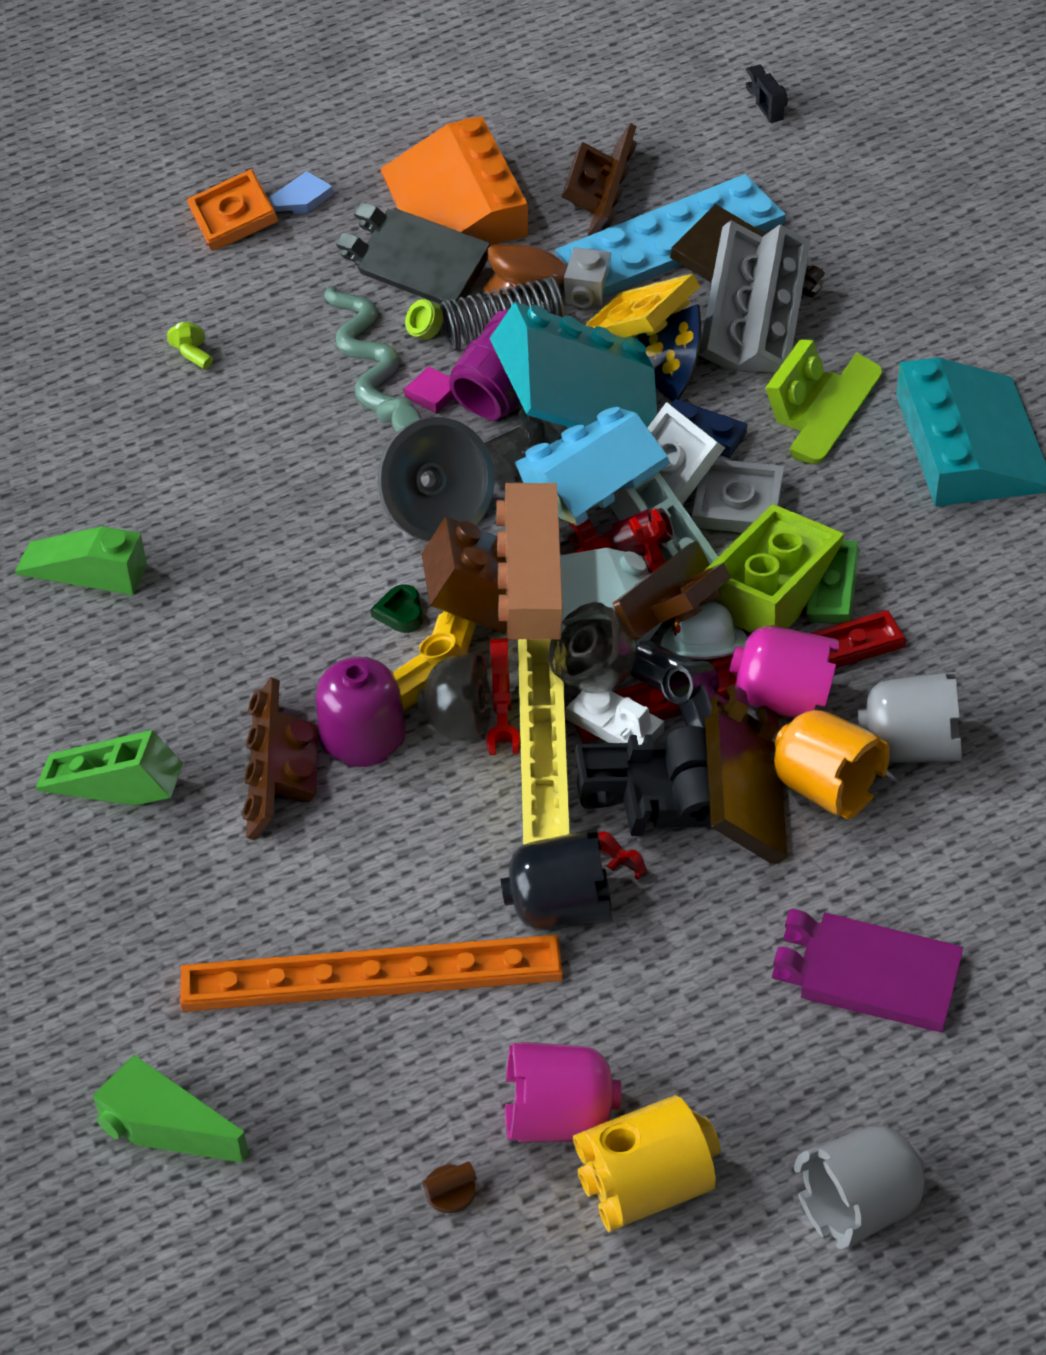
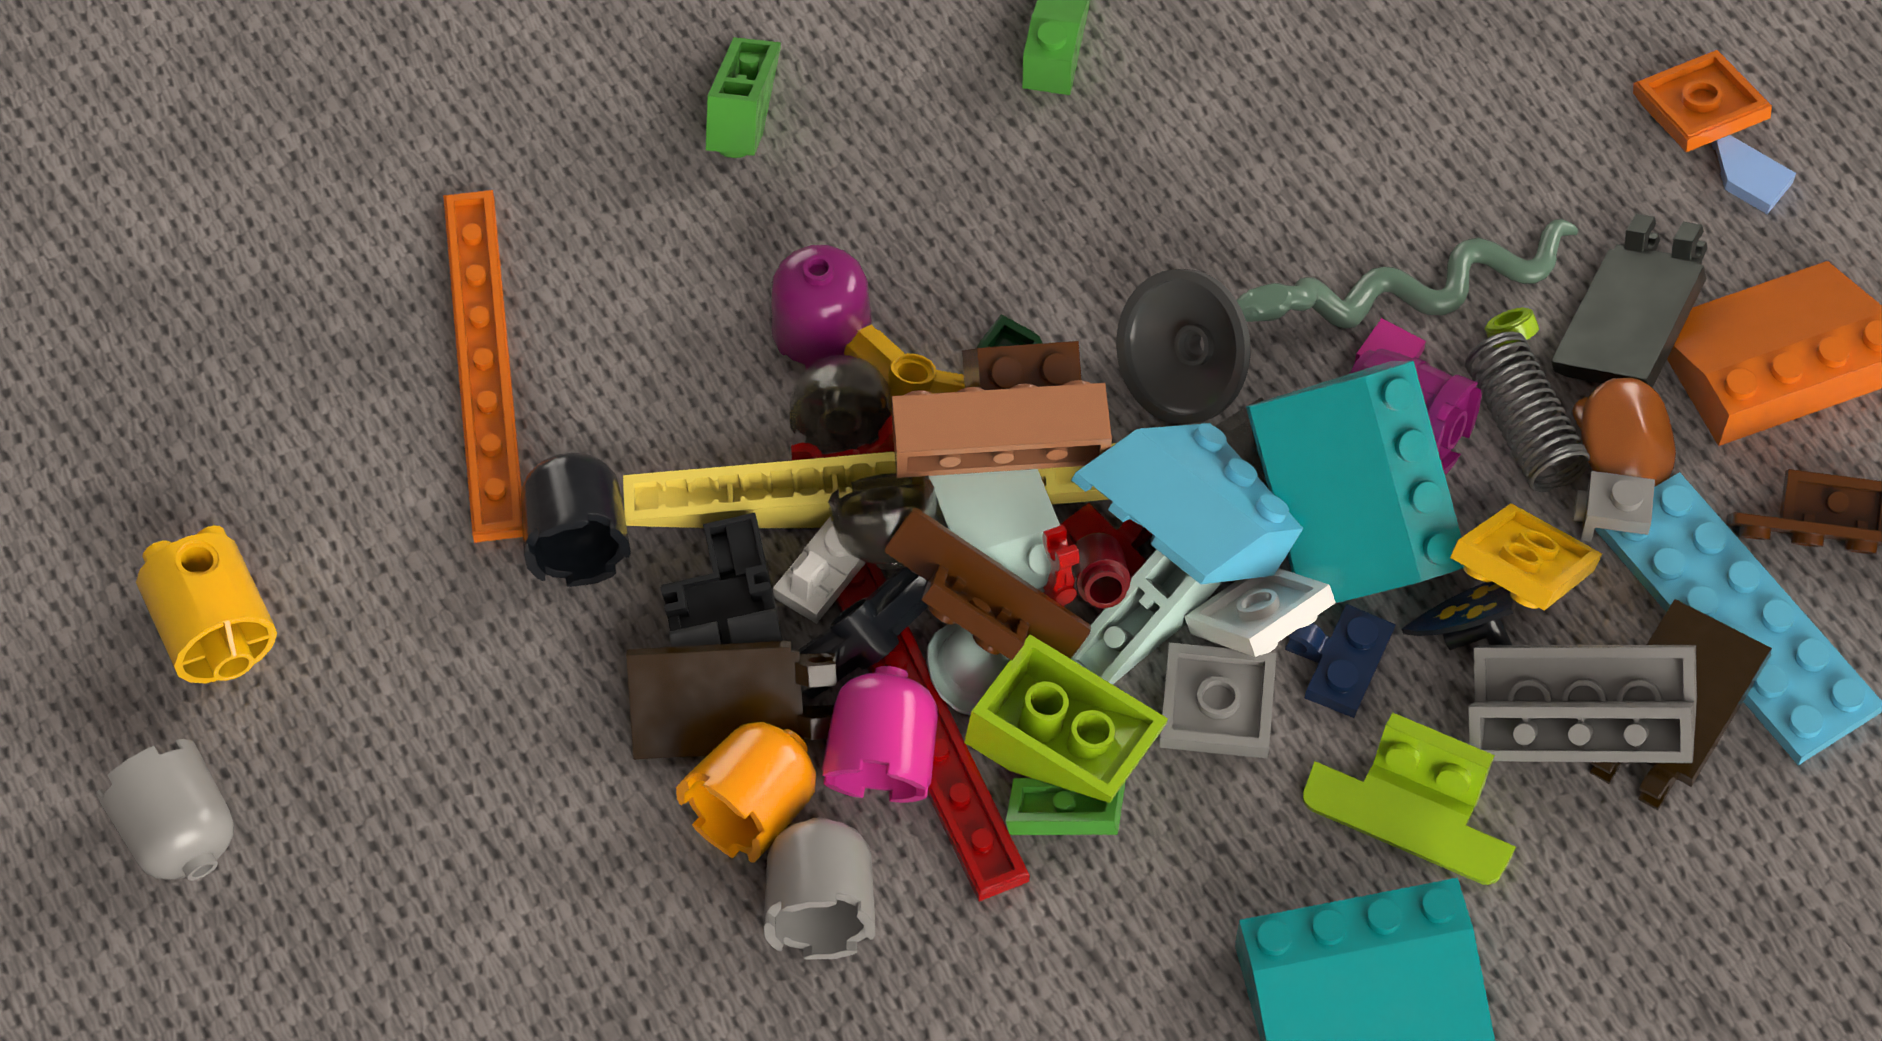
camera: 85 degrees right, 10 degrees up
bright green slope [93,1055,249,1162] -> none
lime plate [167,322,213,370] -> none
reddish brown bracket [242,677,318,840] -> none
reddish brown plate [422,1161,477,1213] -> none
dark pink cylinder [505,1041,621,1143] -> none
red piece [599,831,647,880] -> none
magenta tile [771,909,964,1033] -> none

